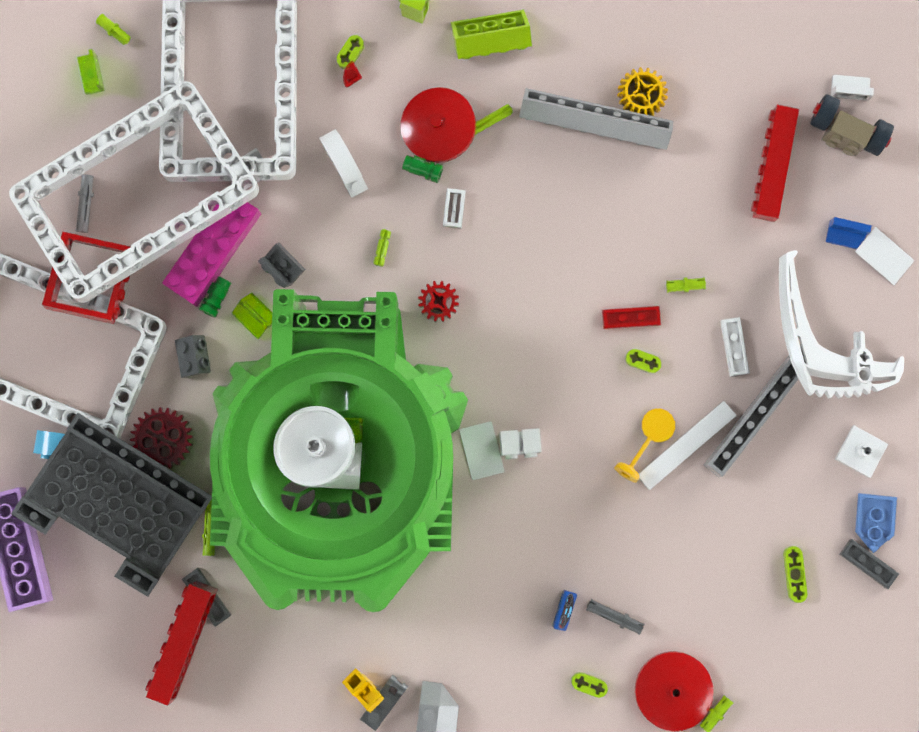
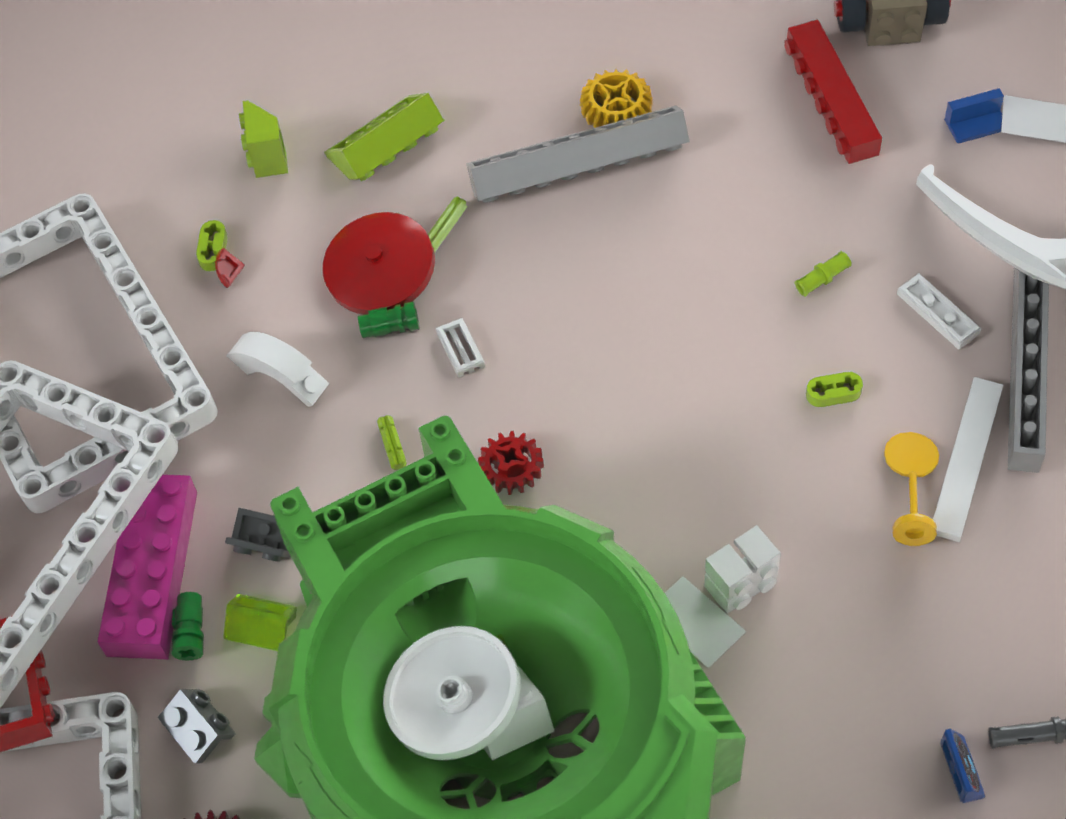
camera: 20 degrees left, 25 degrees down
red tile [602,306,661,329] -> none

